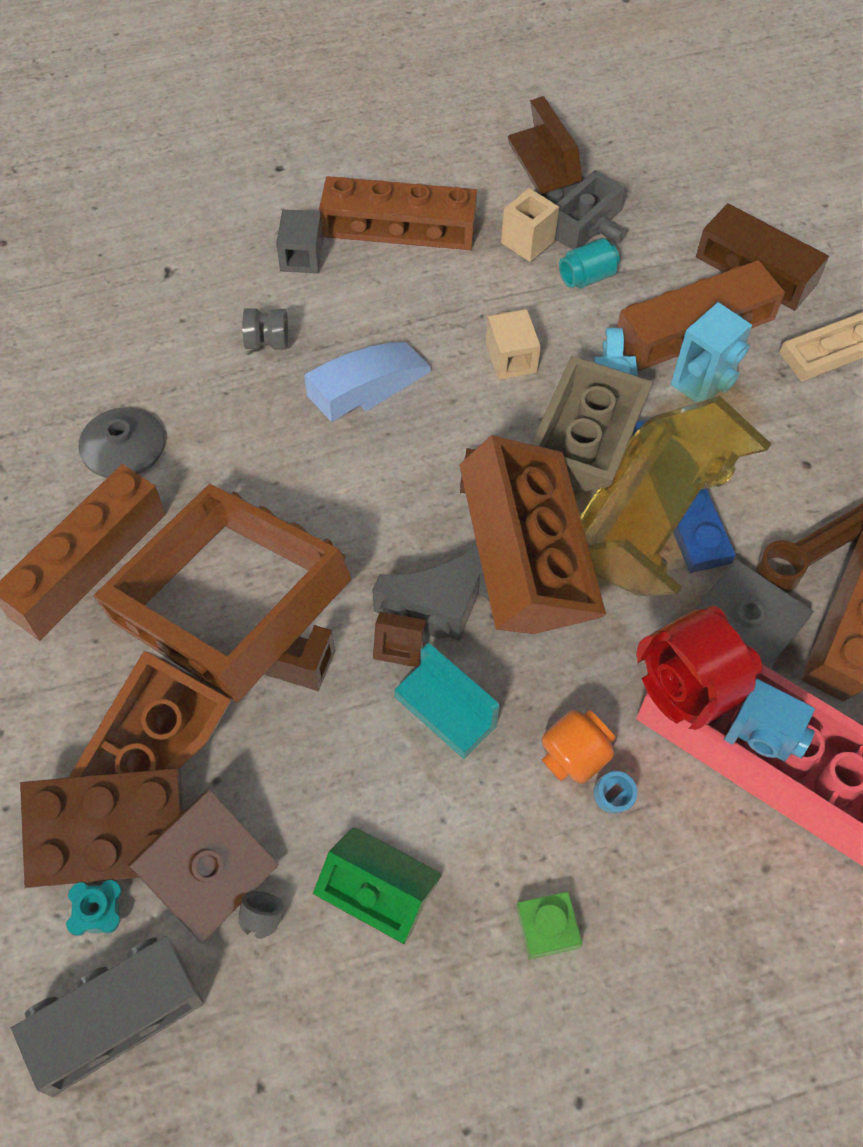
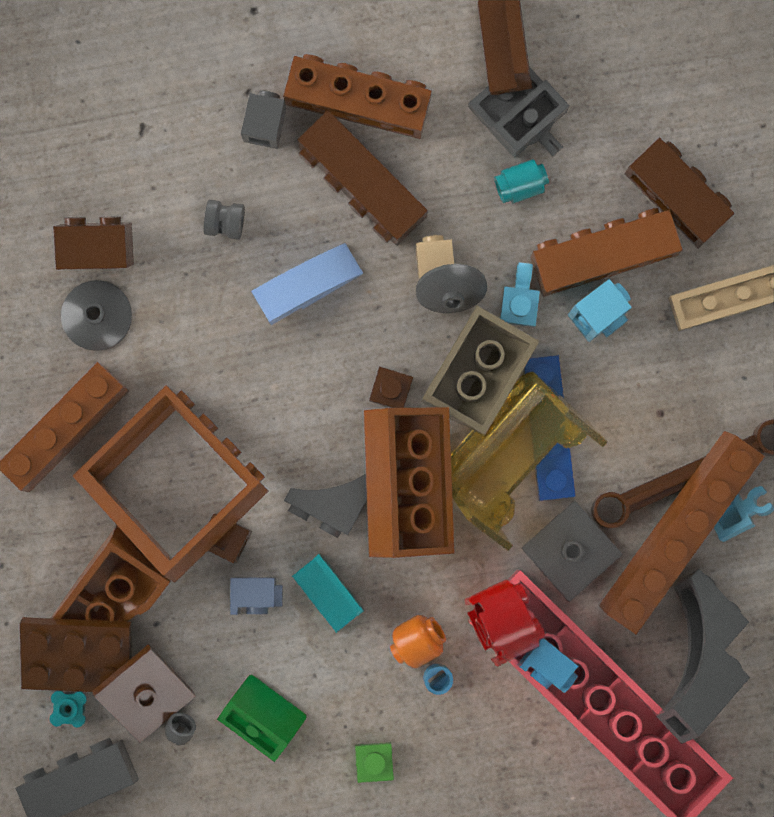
camera: 10 degrees right, 25 degrees up
reddish brown plate [373,612,426,668] -> none
tan brick [501,188,559,262] -> none
none -> reddish brown brick [53,216,134,270]
none -> sand blue brick [230,577,283,615]
none -> reddish brown brick [297,110,428,246]
none -> dark grey dish [416,264,487,313]

